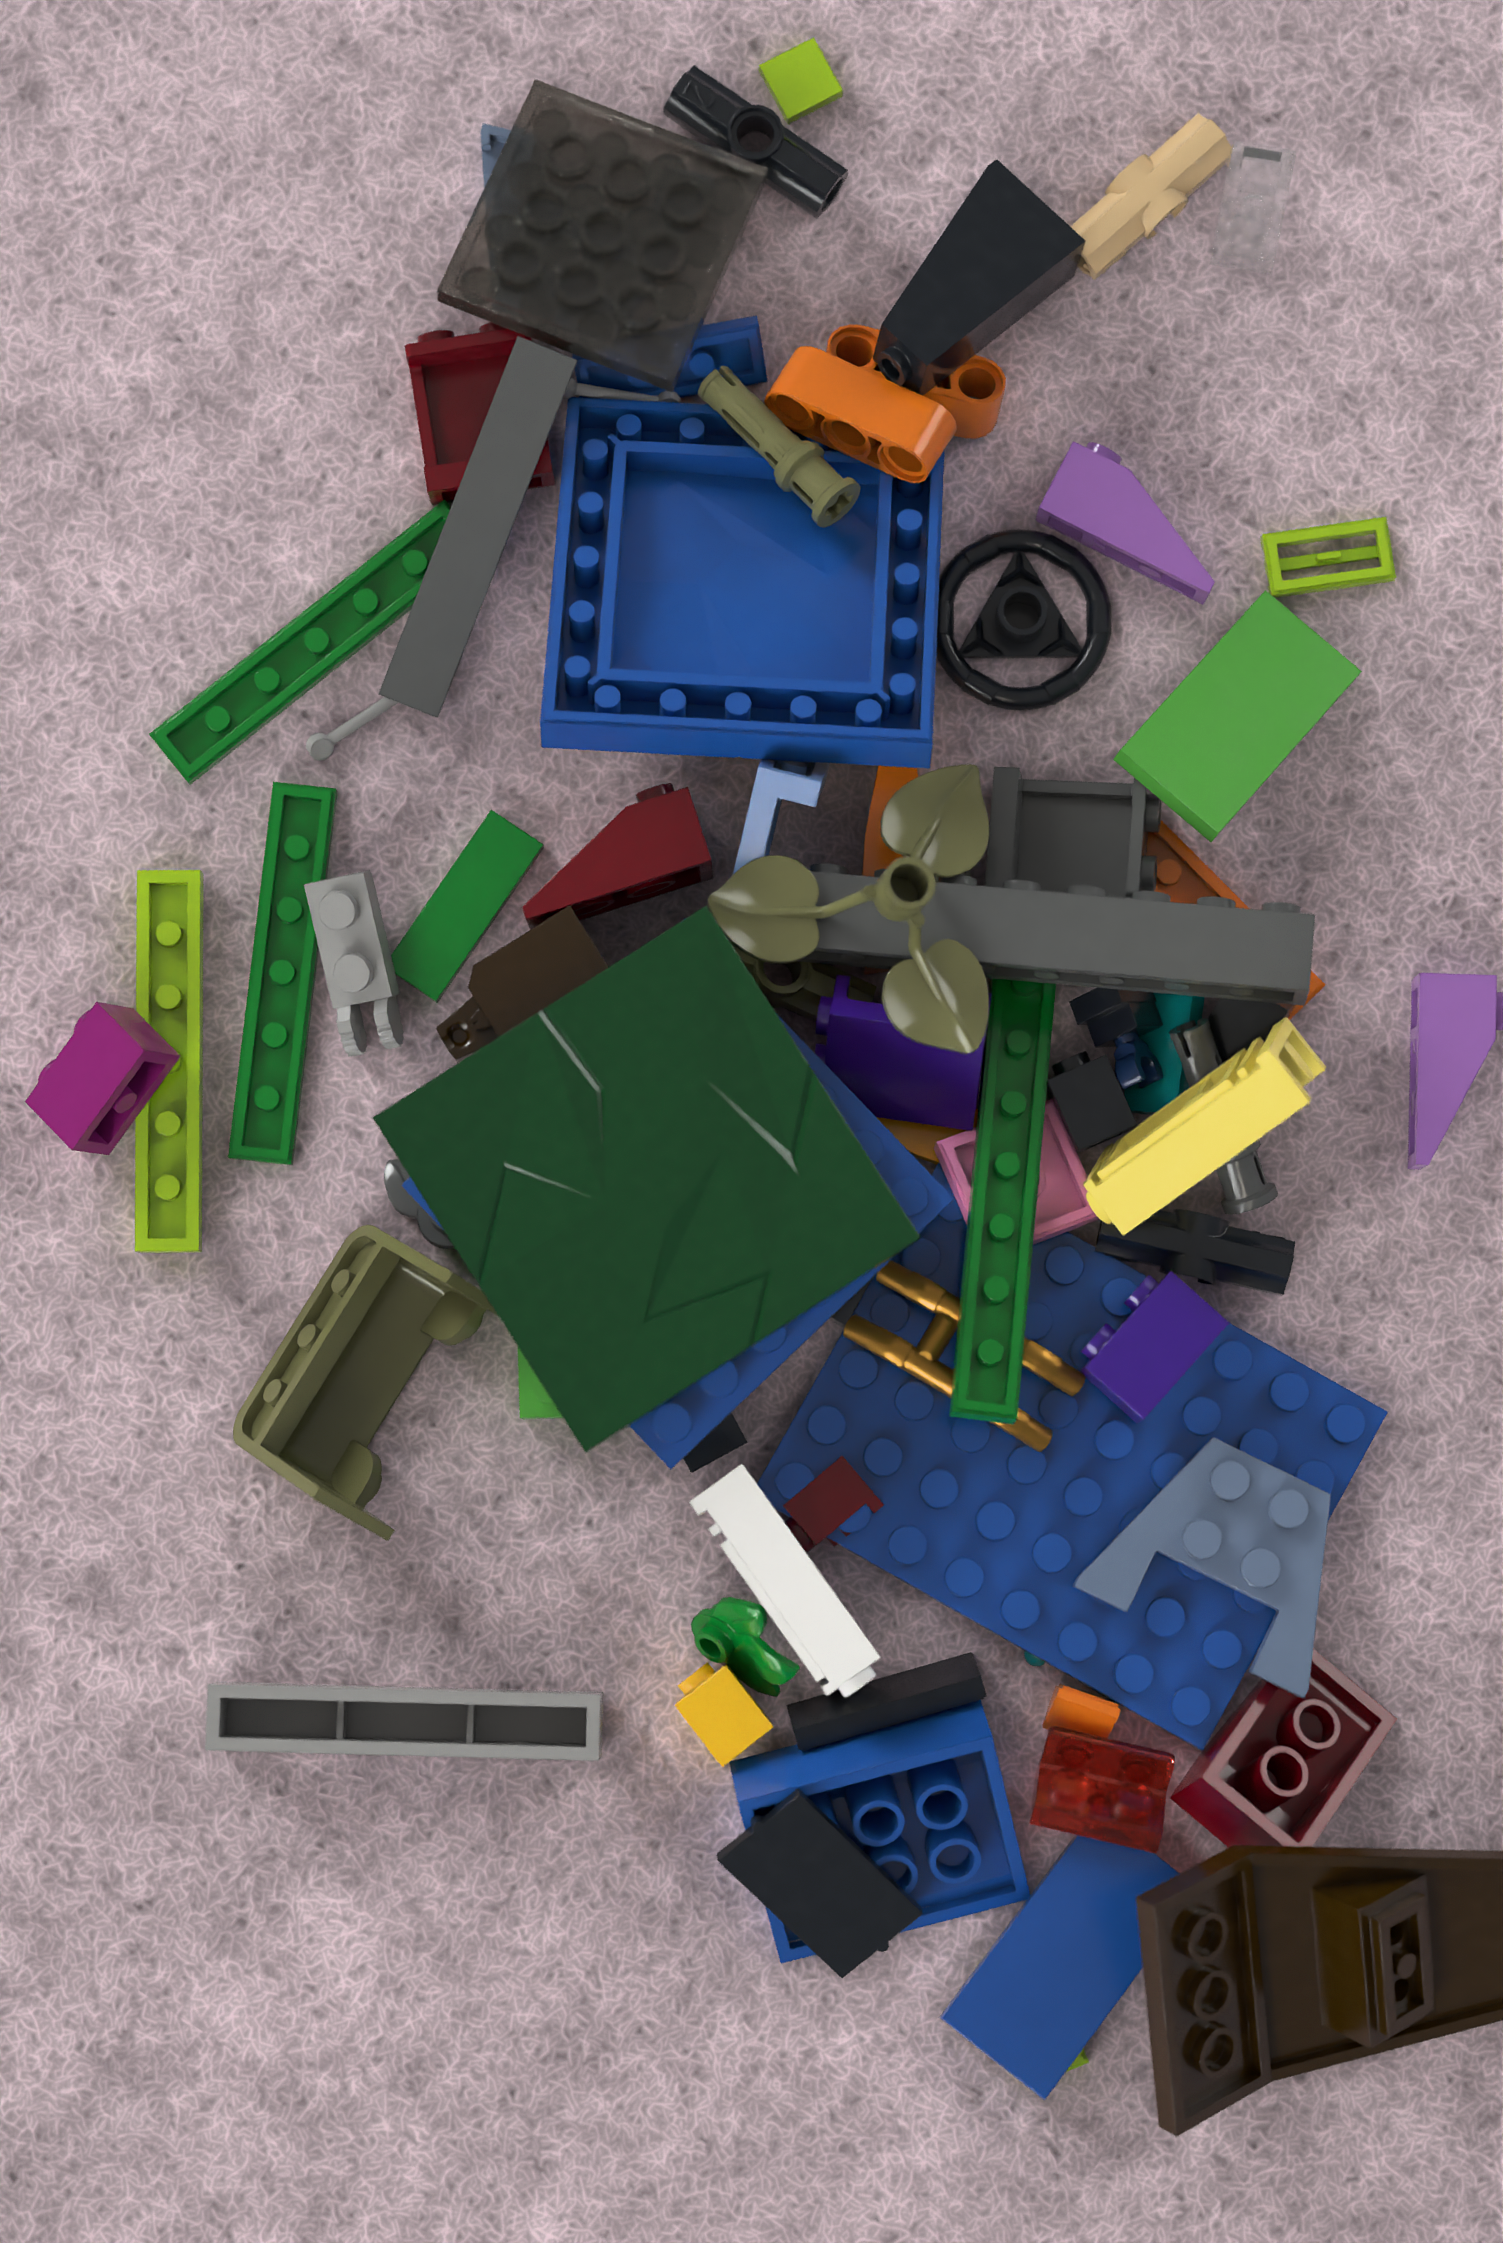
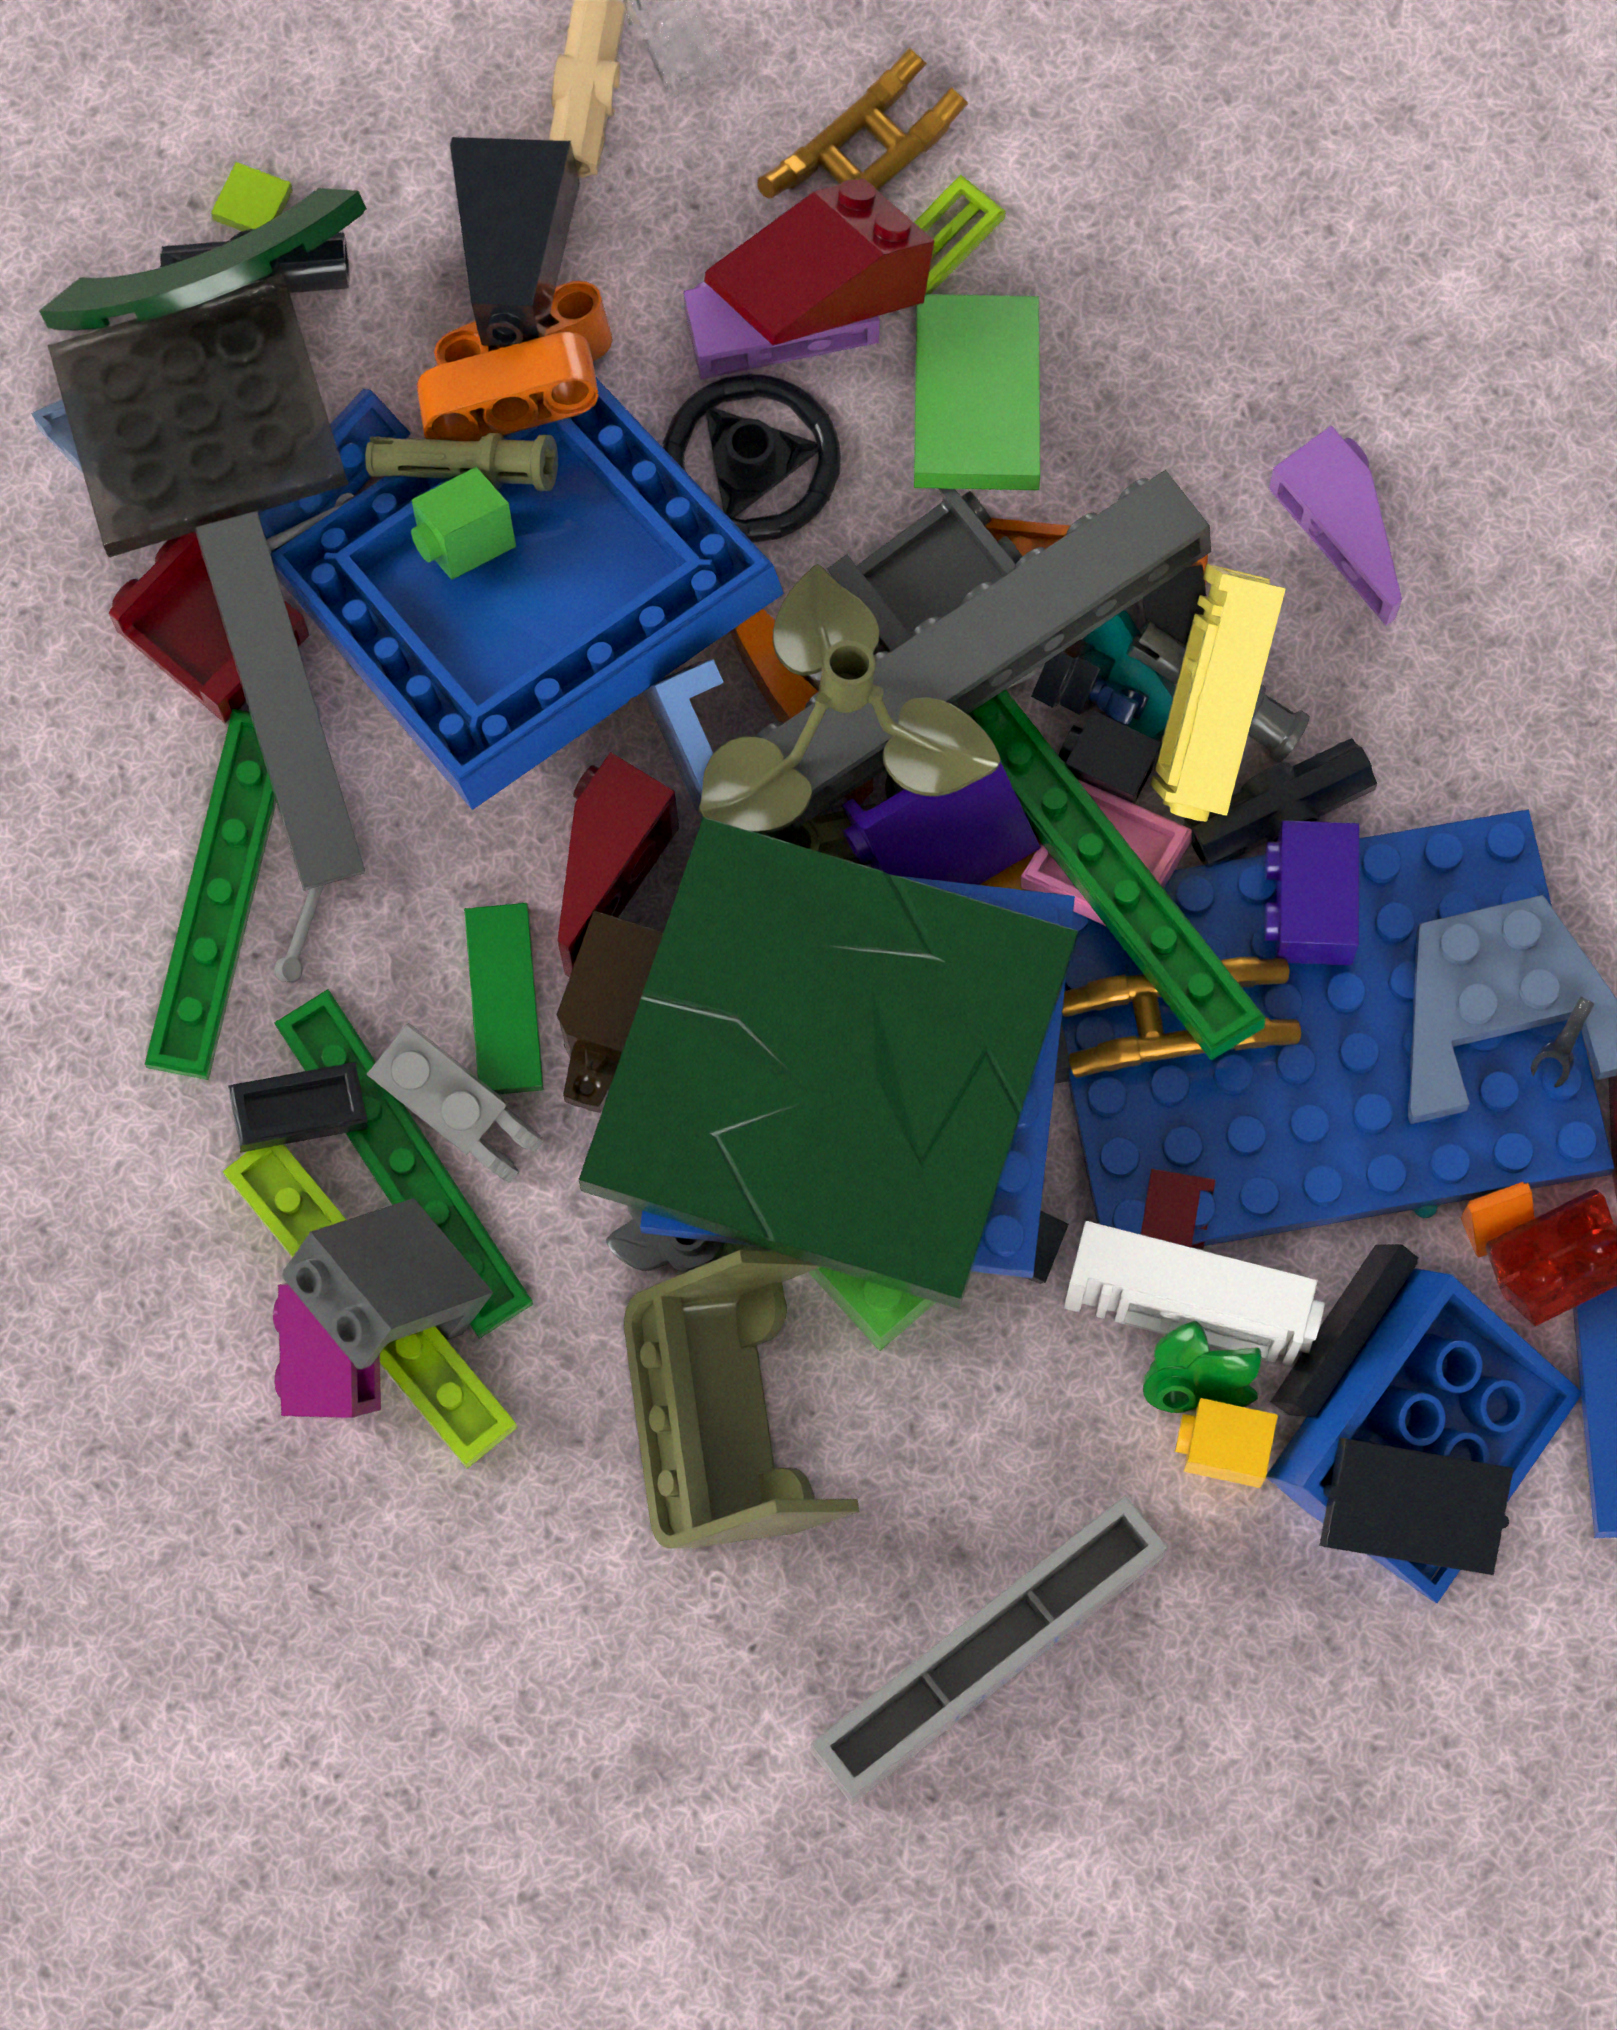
camera: 40 degrees left, 10 degrees down
none -> dark green tile [39,188,367,331]
none -> black tile [228,1062,368,1153]
none -> dark grey panel [282,1198,493,1369]
none -> bright green brick [411,467,516,580]
none -> dark red slope [704,178,935,346]
none -> pearl gold piece [757,47,969,199]
none -> clear smoke hand [1531,996,1595,1088]

